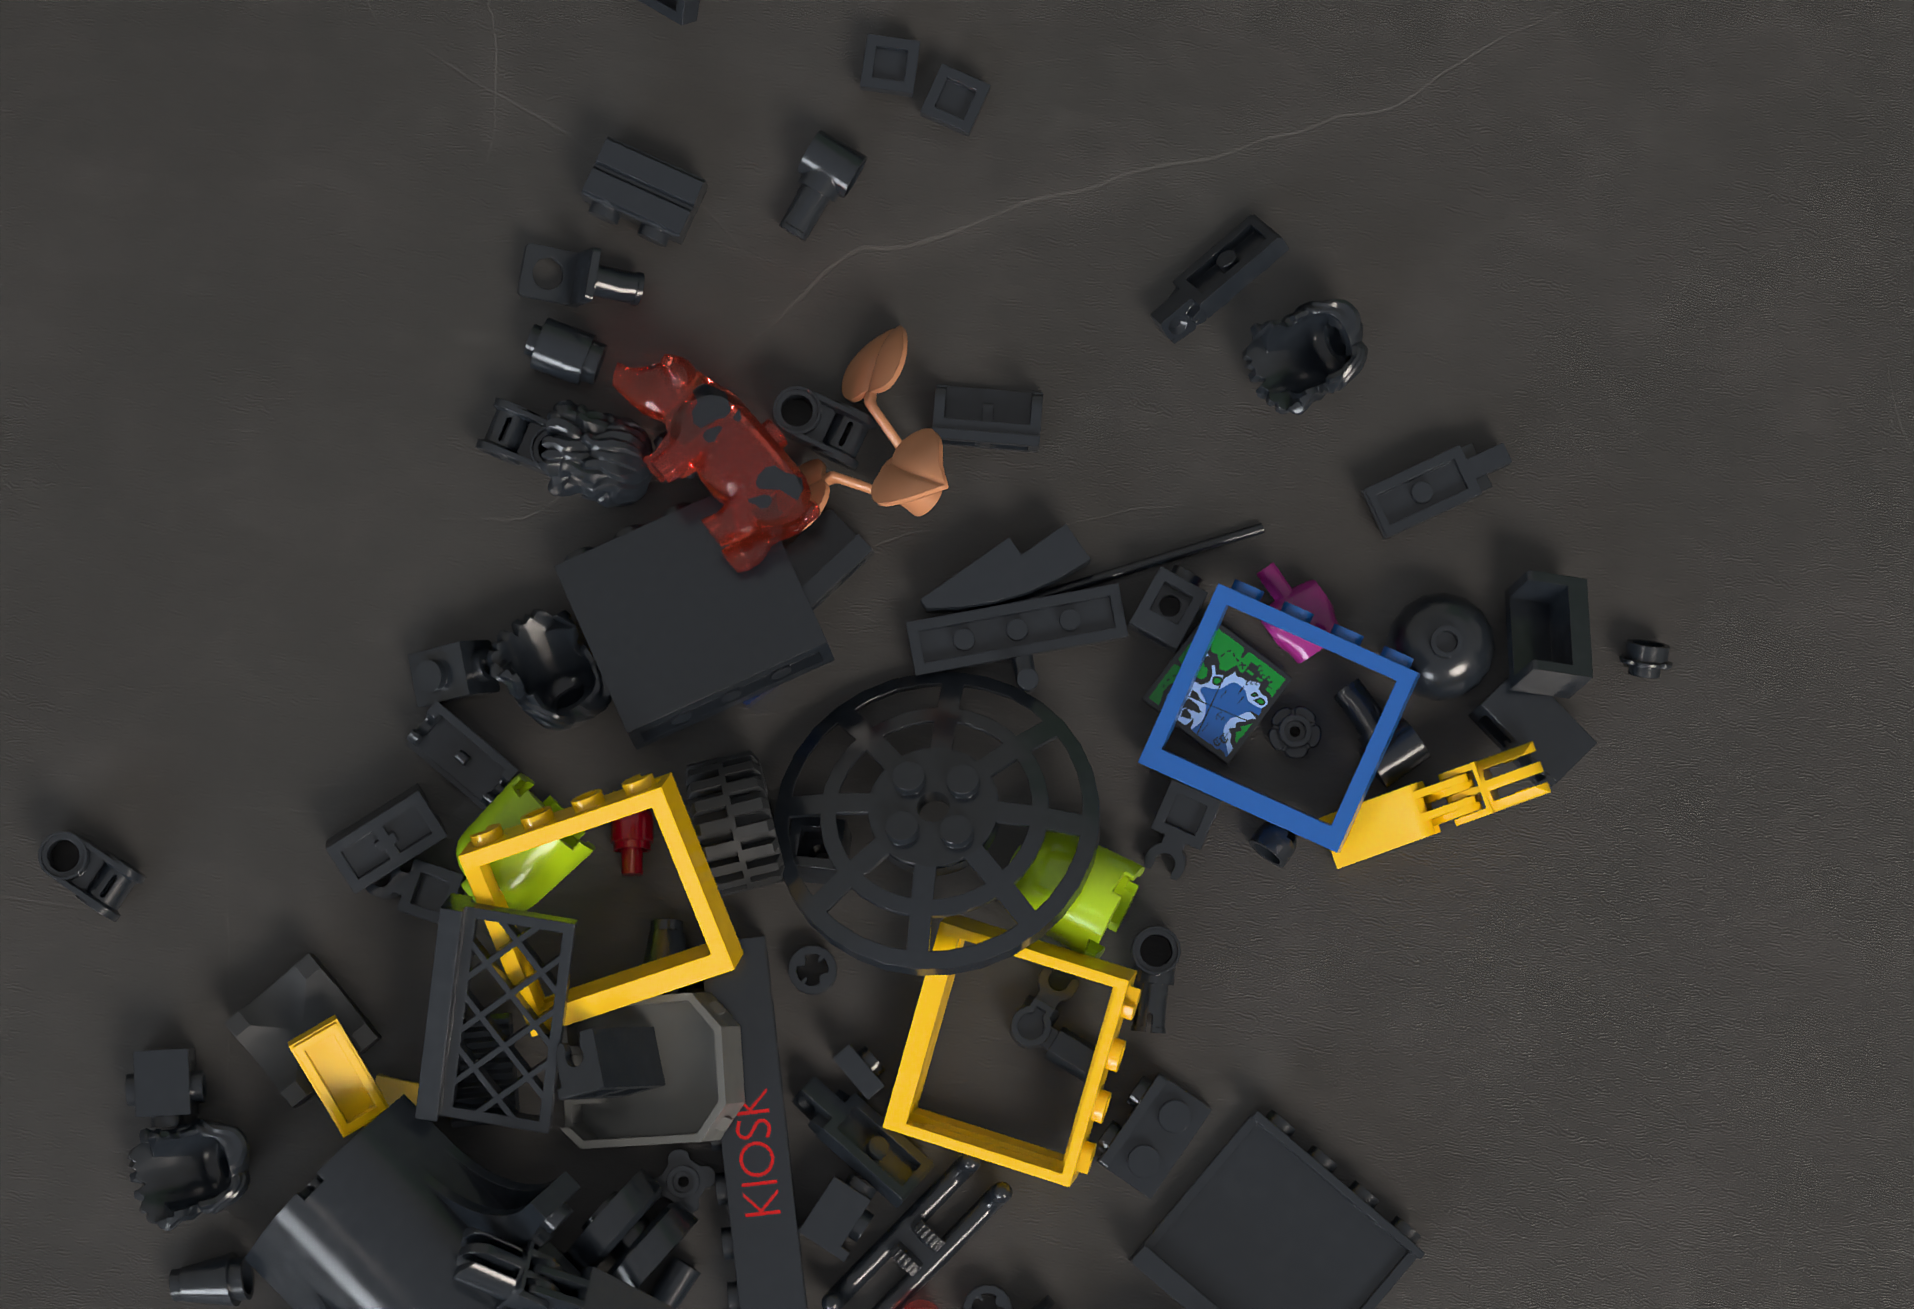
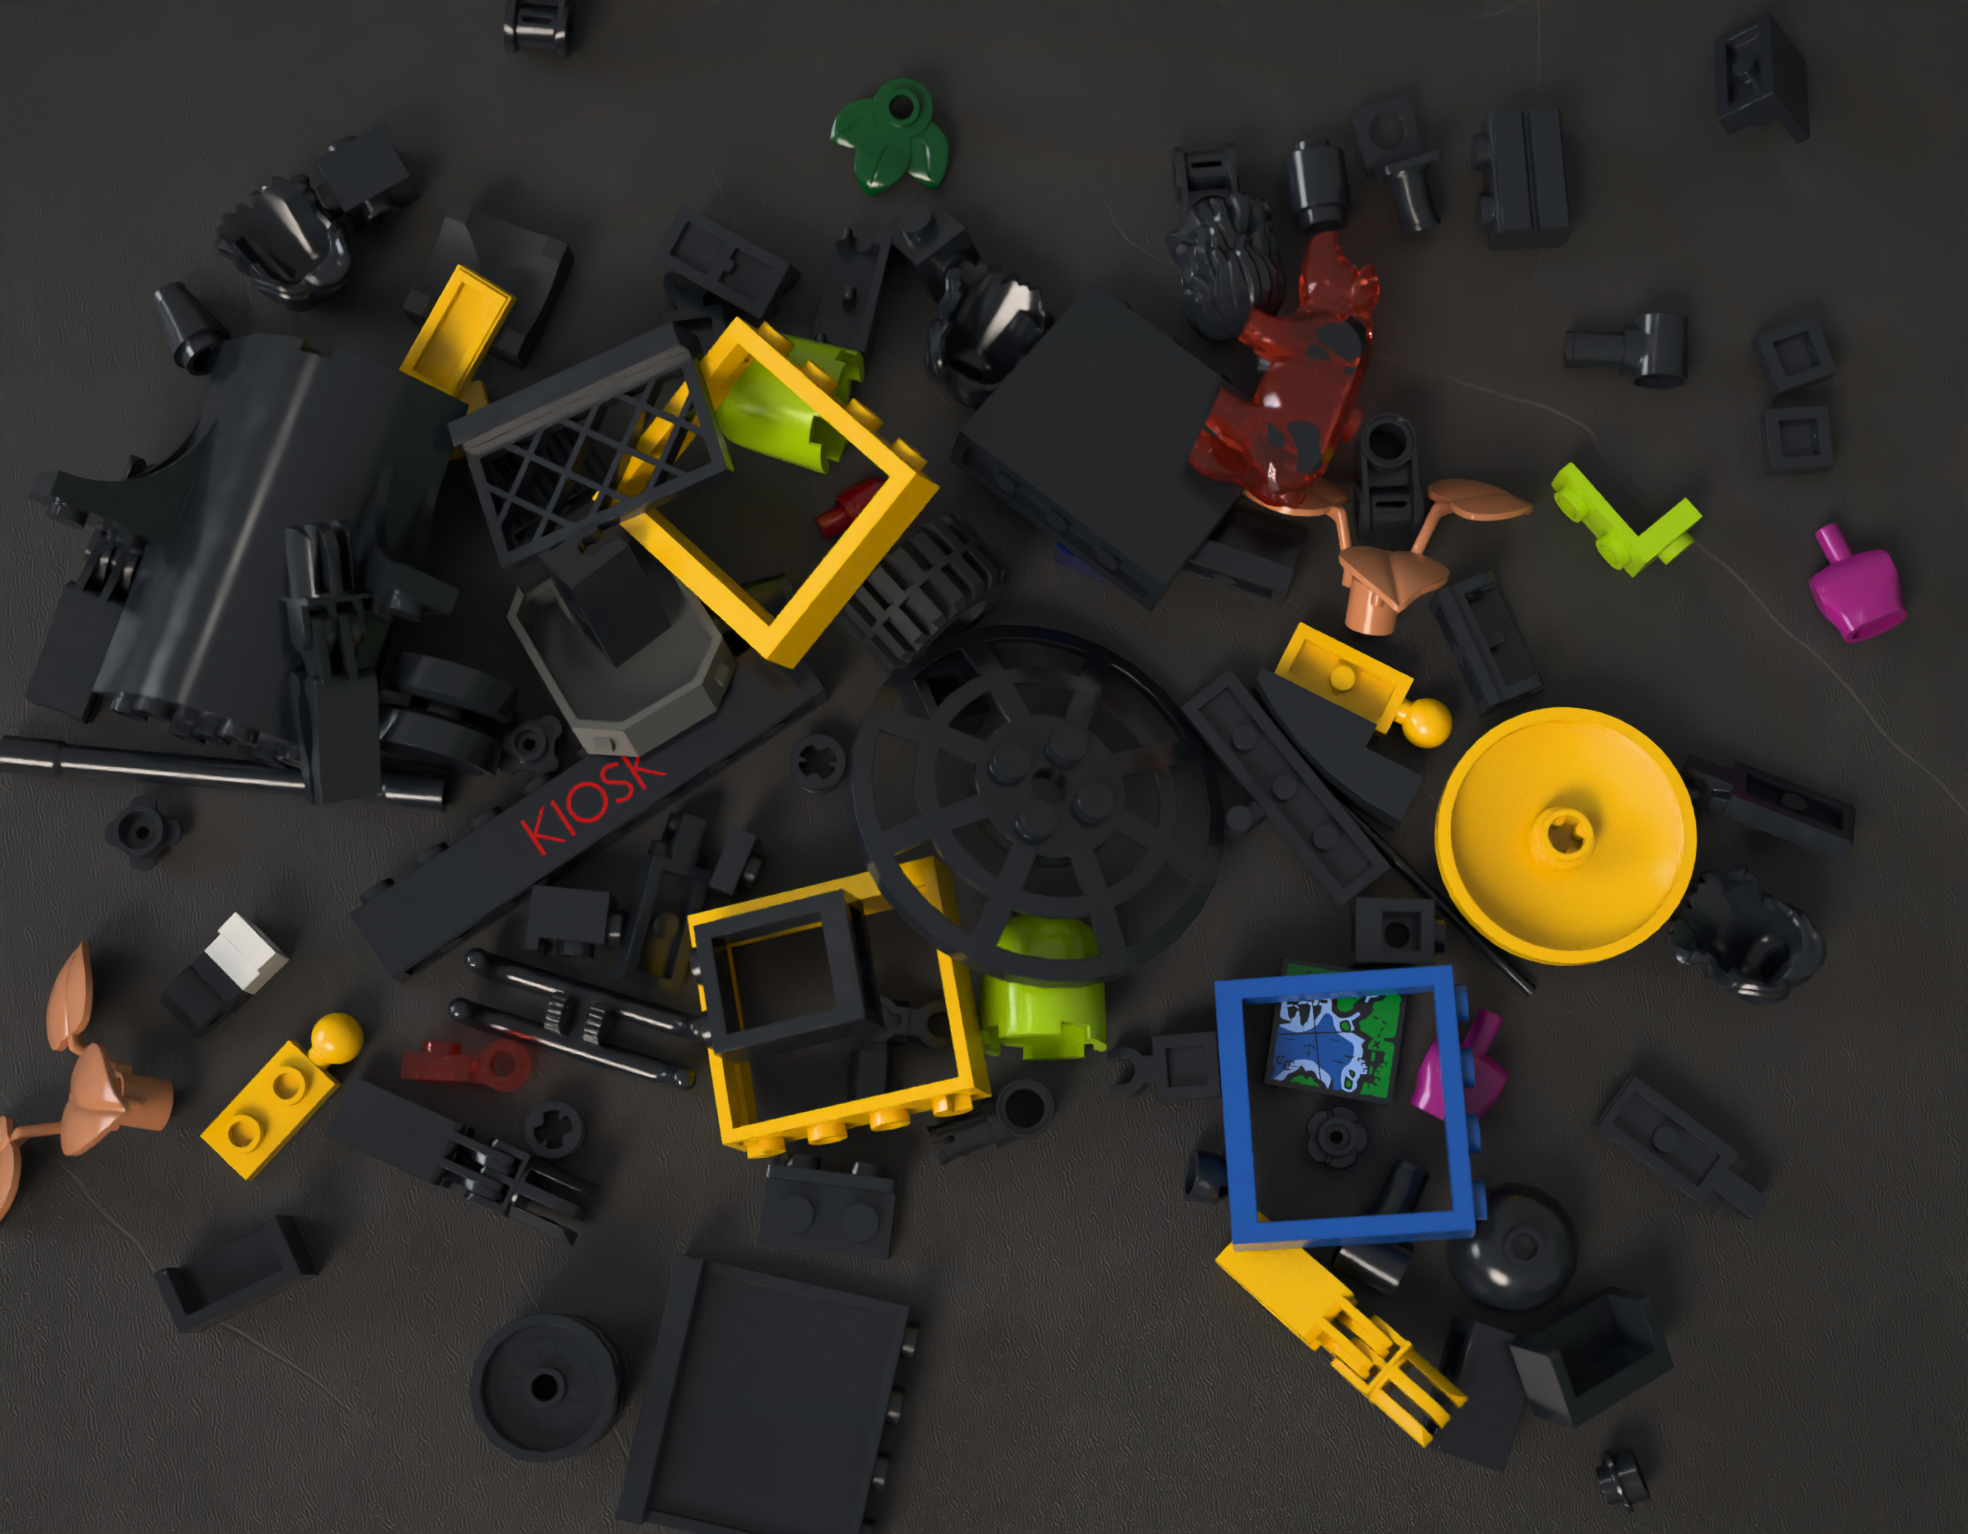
camera: 65 degrees right, 5 degrees down
none -> black window [690,888,885,1064]
none -> dark green plate [830,77,949,196]
none -> yellow plate [1274,622,1453,749]
none -> yellow dish [1434,707,1697,966]
none -> lime bracket [1551,462,1703,578]
none -> magenta piece [1808,523,1908,644]

